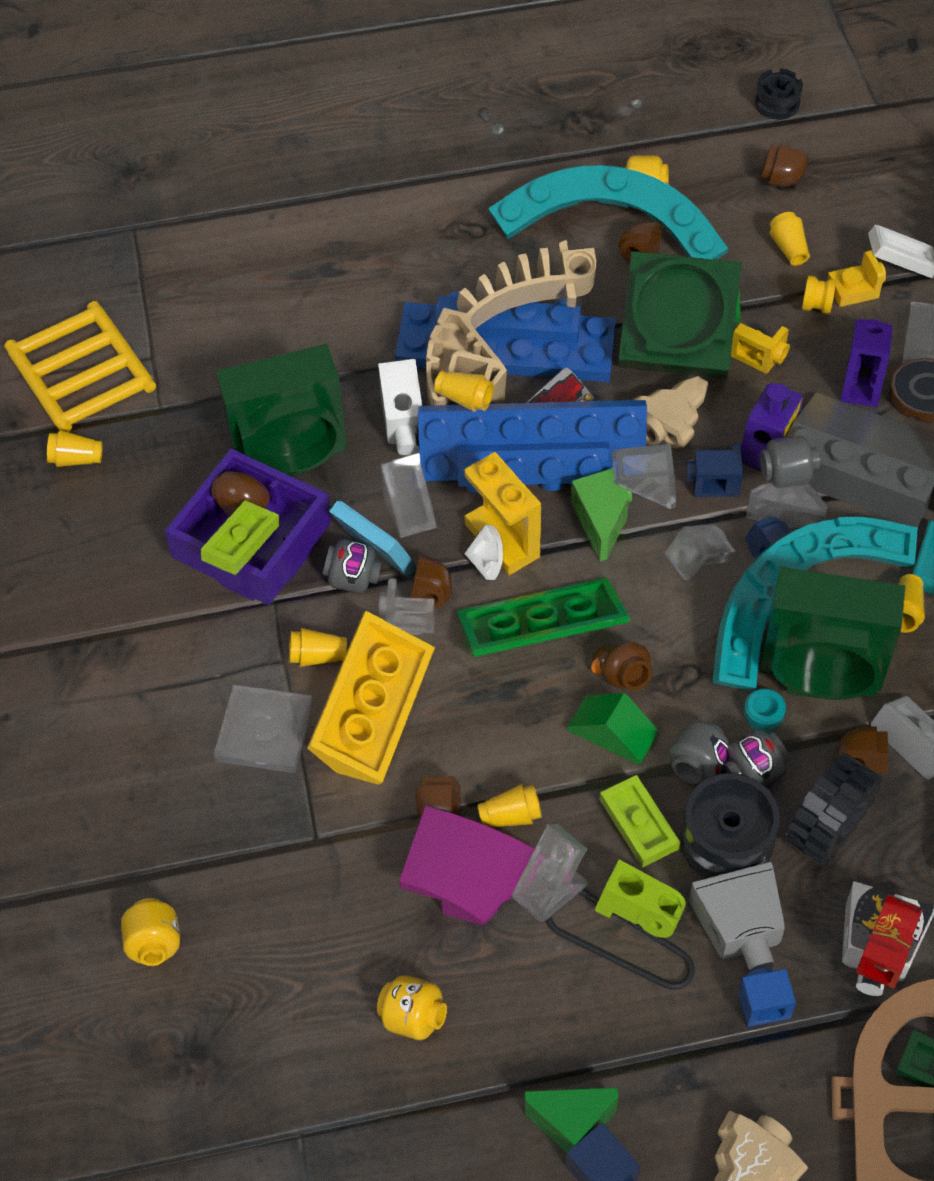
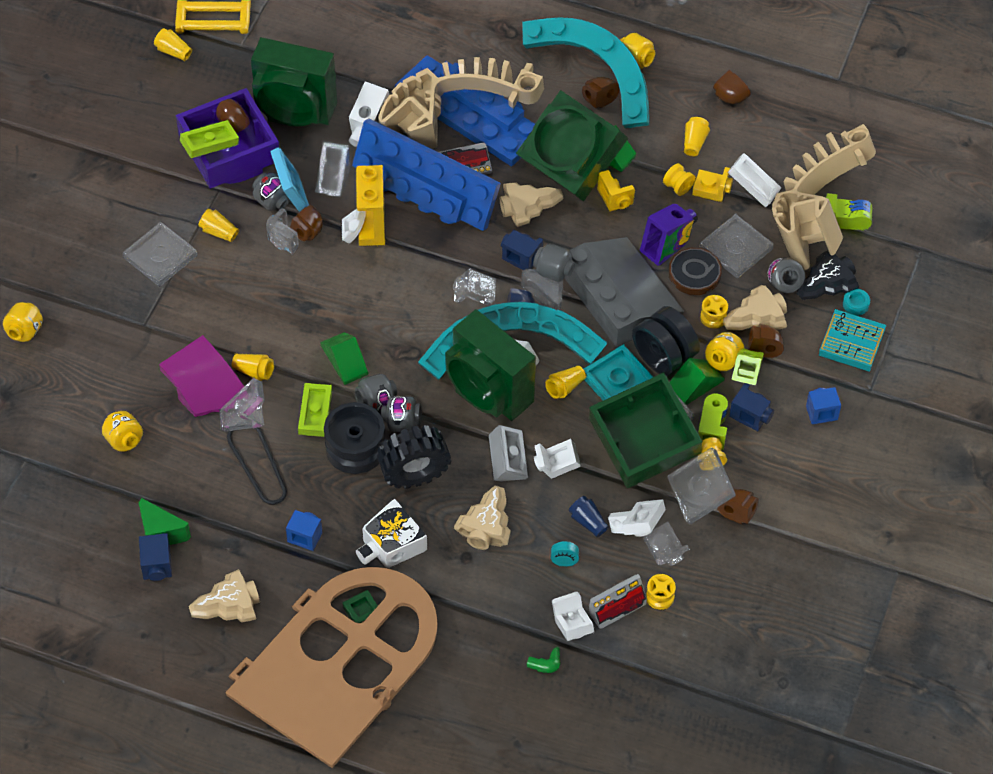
camera: 30 degrees right, 0 degrees up
yellow slope [307,611,435,785] -> none
reddish brown piece [415,776,461,818] -> none
yellow cone [434,371,494,412] -> none
green slope [457,577,630,657] -> none
bright green slope [571,468,632,561] -> none
reddish brown animal [591,641,652,690] -> none
lime leg [594,859,686,938] -> none
clear slope [612,444,677,510] -> none
light grey torso [689,862,785,972] -> none
dark purple torso [741,383,803,471] -> none
teal tile [744,689,786,731] -> none
black wheel [754,68,803,120] -> none
reddish brown piece [835,726,888,774] -> none
red leg [855,894,923,989] -> none

